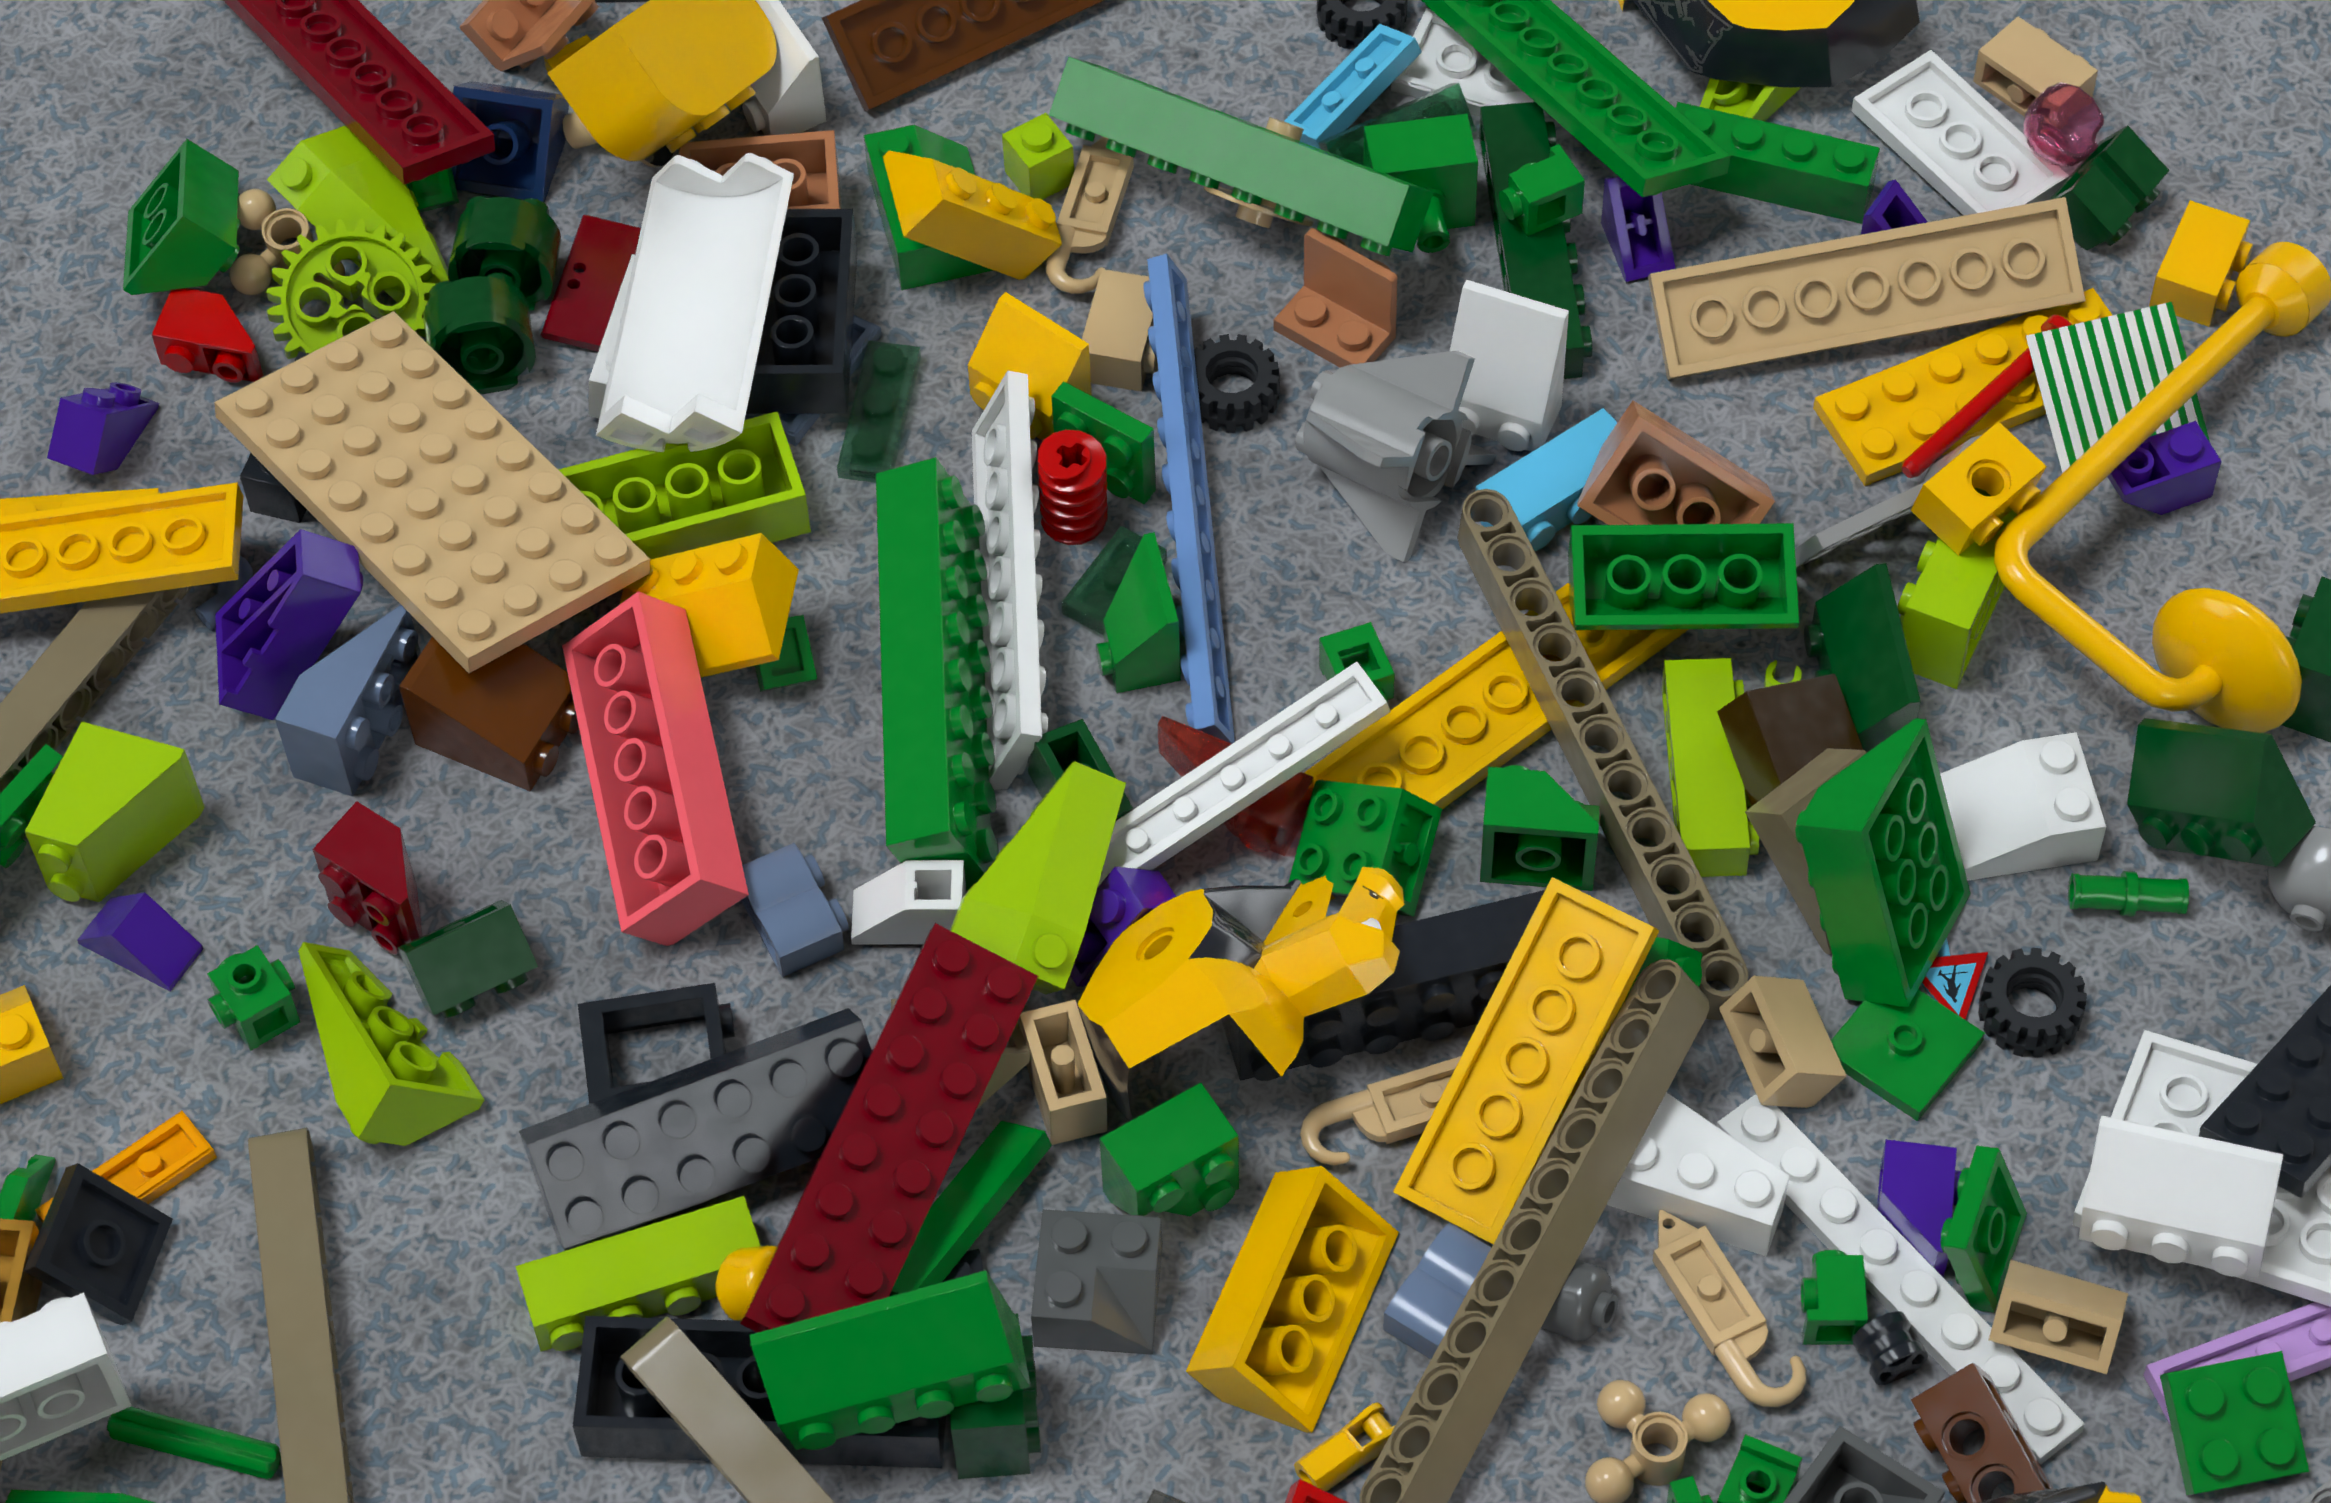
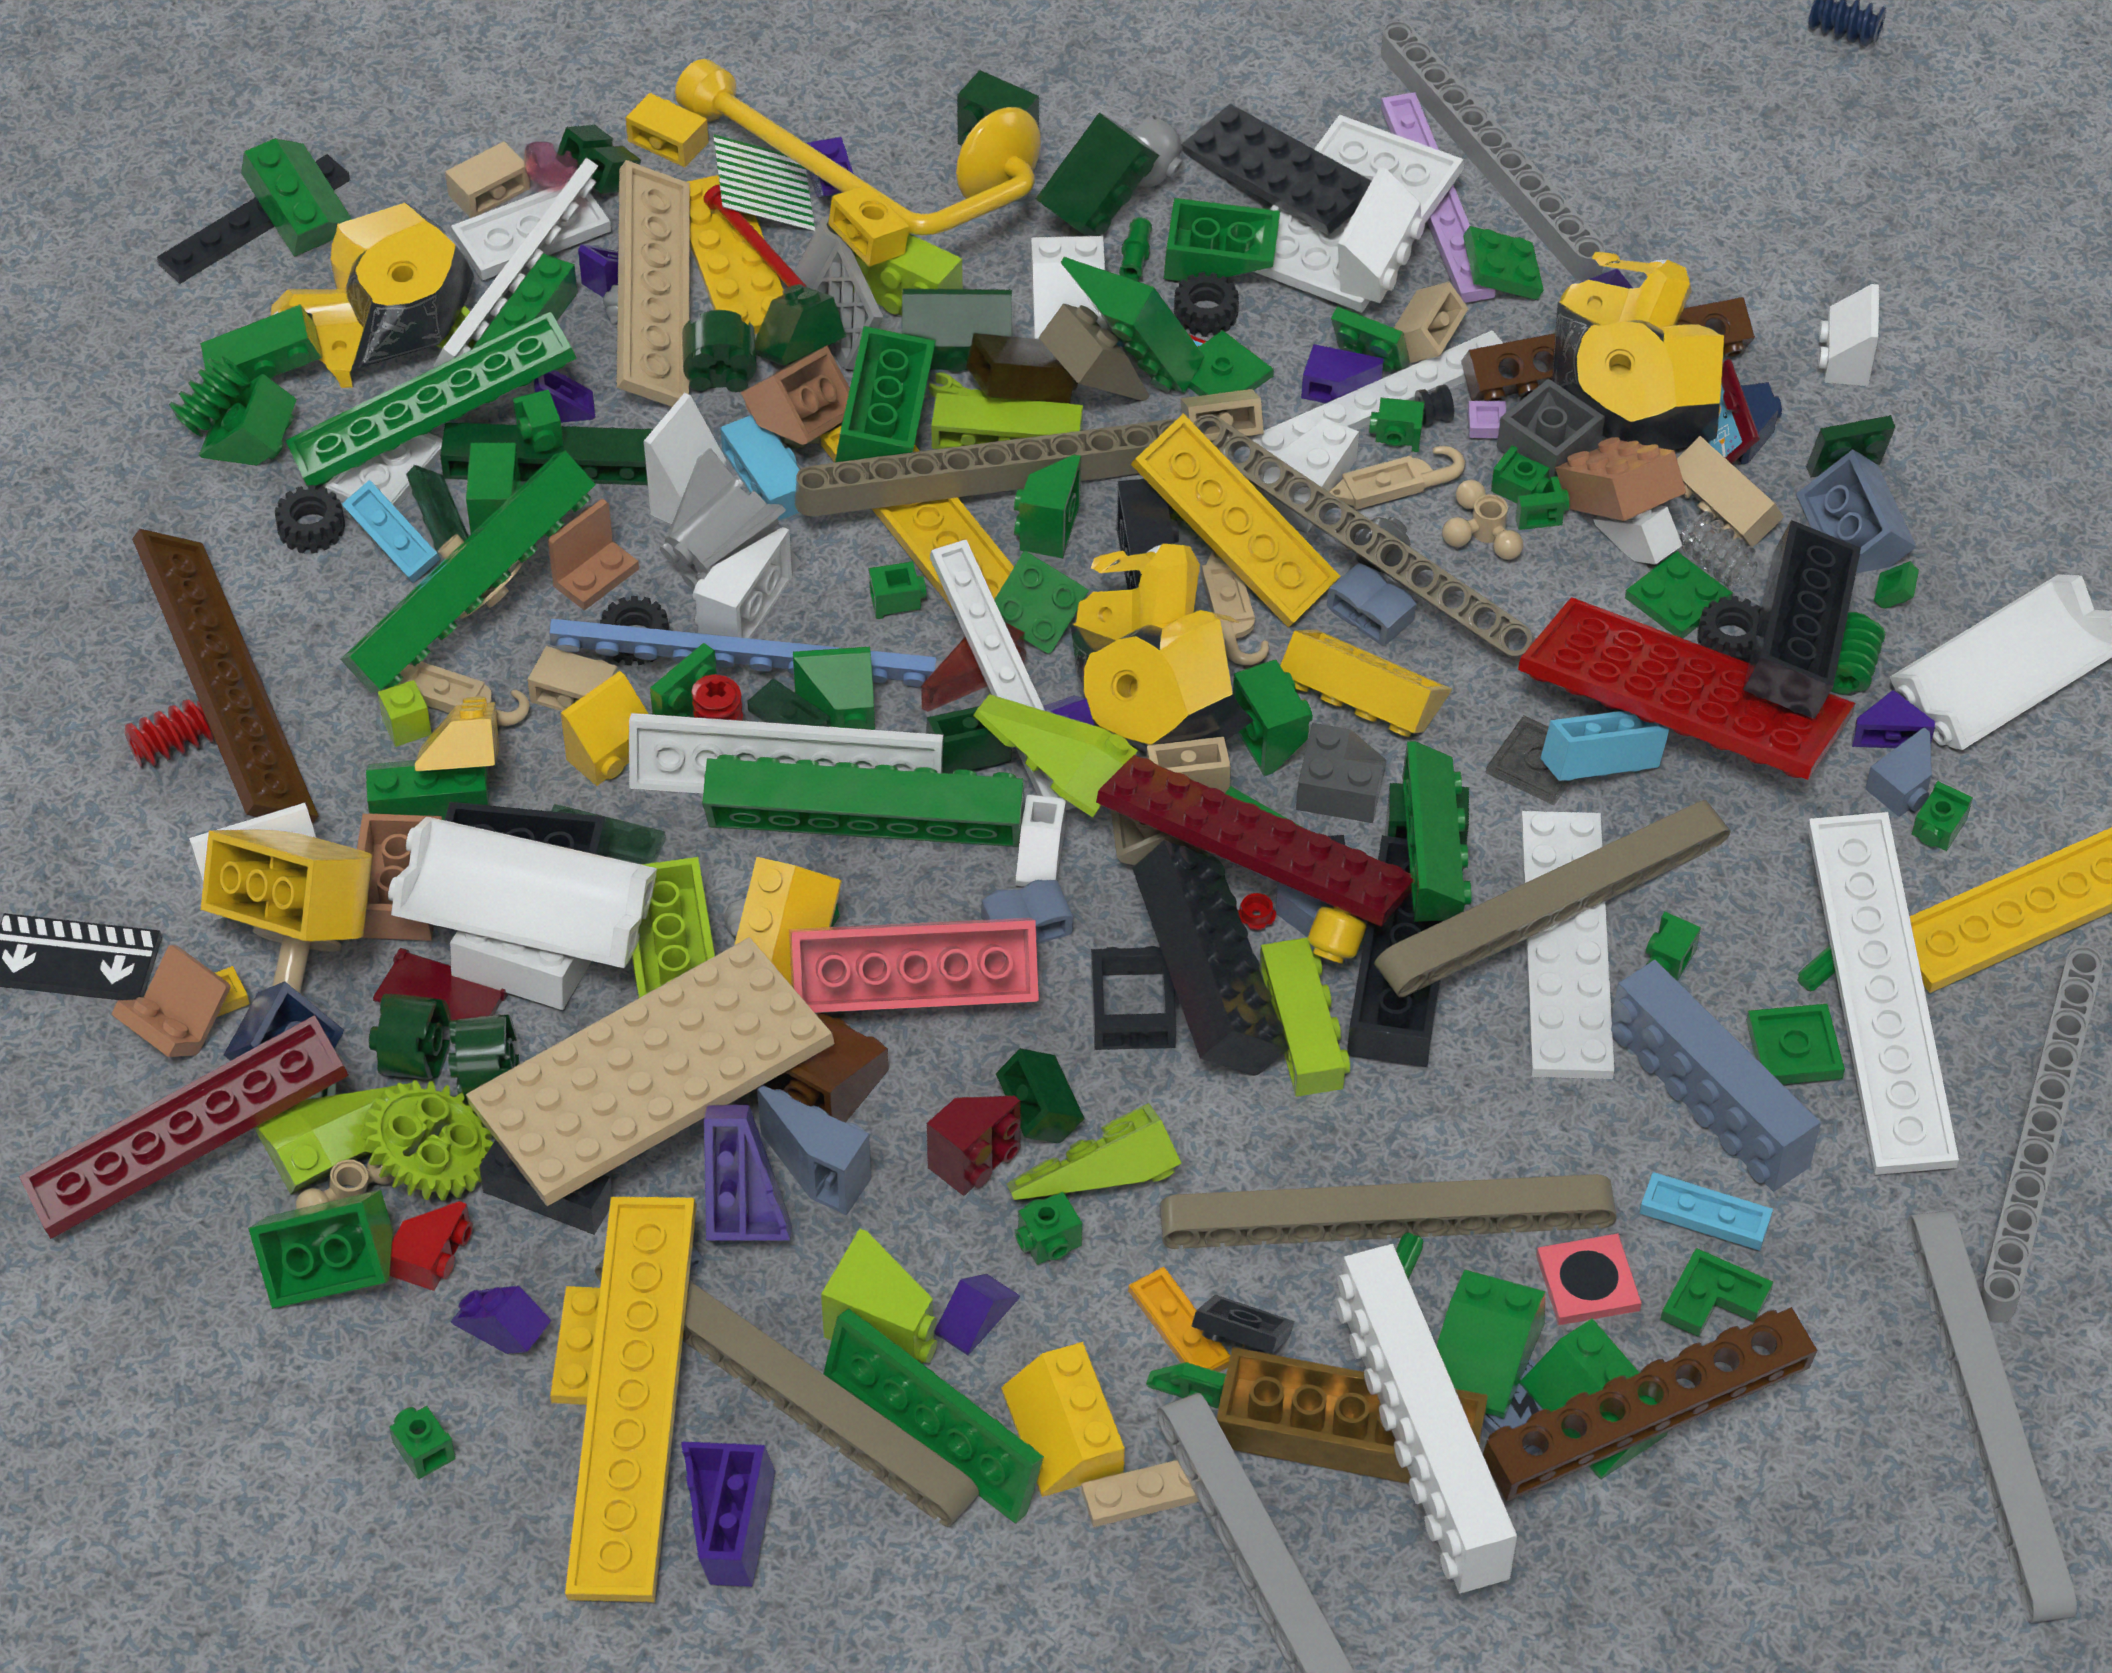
camera: 85 degrees left, 5 degrees down
yellow bar [1294,1402,1395,1492] -> none
none -> white plate [433,158,598,367]
none -> dark green brick [682,310,756,392]
none -> white slope [693,527,792,639]
none -> dark green slope [755,285,847,365]
none -> green slope [1163,198,1280,281]
none -> lavender plate [1468,401,1506,438]

